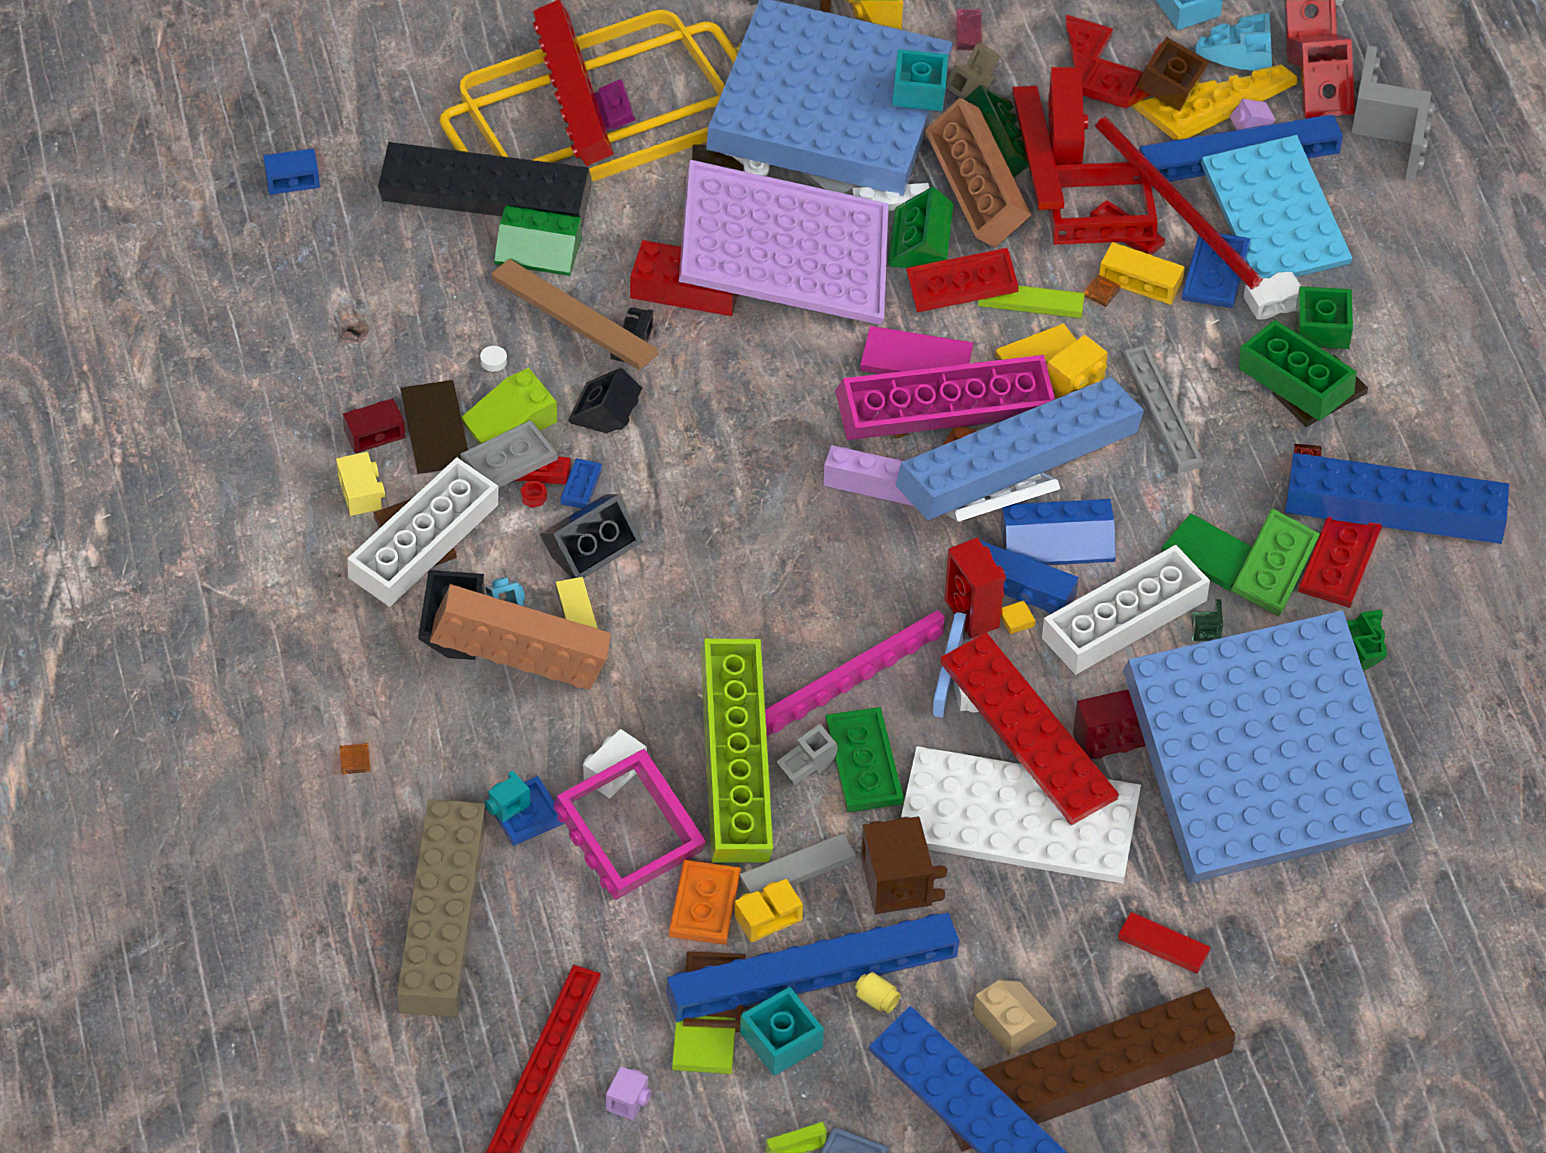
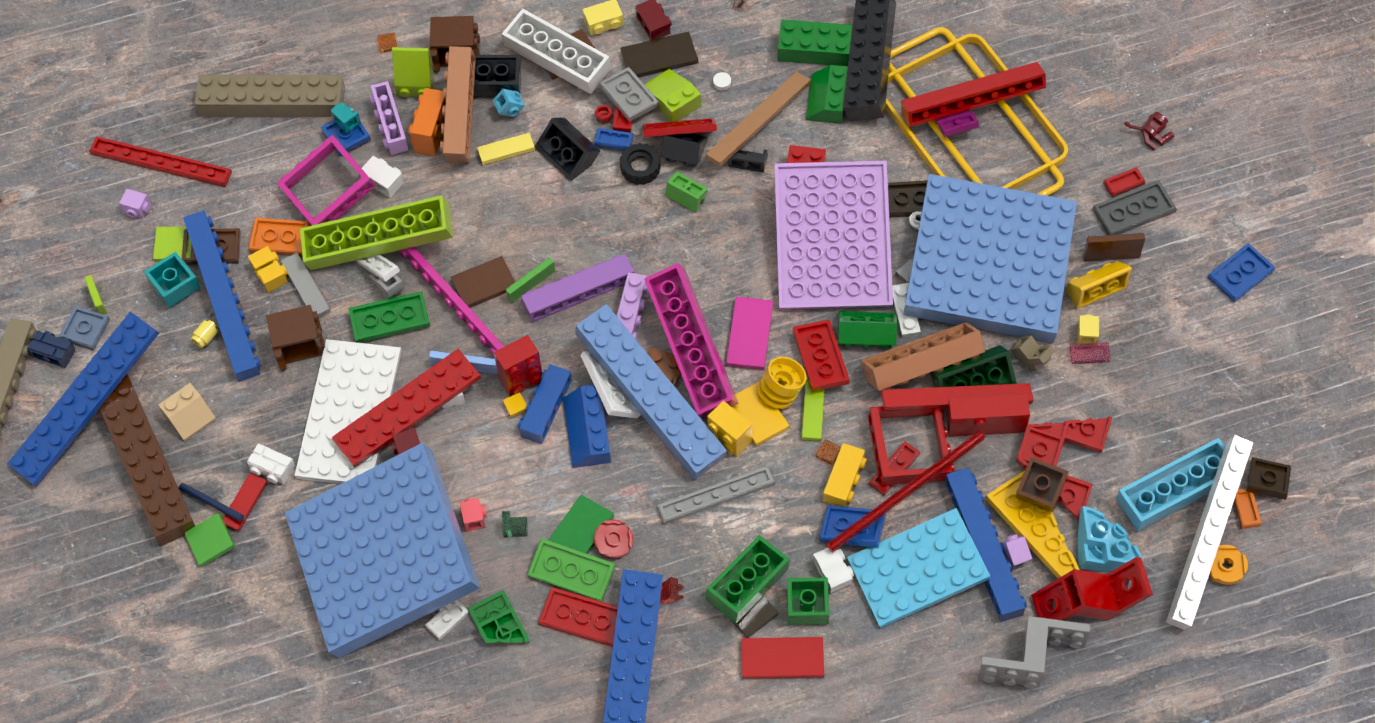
camera: 90 degrees right, 10 degrees up
teal brick [892,49,948,111] -> none
white brick [1042,545,1210,675] -> none
none -> dark blue bar [179,483,244,522]
none -> bright green tile [185,513,236,567]
none -> white brick [247,444,295,484]
none -> white tile [356,255,400,282]
none -> lavender brick [370,81,409,155]
none -> lime slope [392,47,435,98]
none -> orange brick [408,88,446,156]
none -> reddish brown container [430,16,480,73]
none -> reddish brown tile [450,256,515,308]
none -> bright green tile [506,258,555,303]
none -> medium lavender brick [521,254,634,323]
none -> tile [593,519,634,559]
none -> black tyre [620,143,661,185]
none -> red tile [642,118,717,137]
none -> bright green hinge [665,172,708,213]
none -> red tile [741,637,824,679]
none -> yellow wheel [757,357,807,409]
none -> green brick [778,19,852,66]
none -> light yellow brick [1077,314,1099,346]

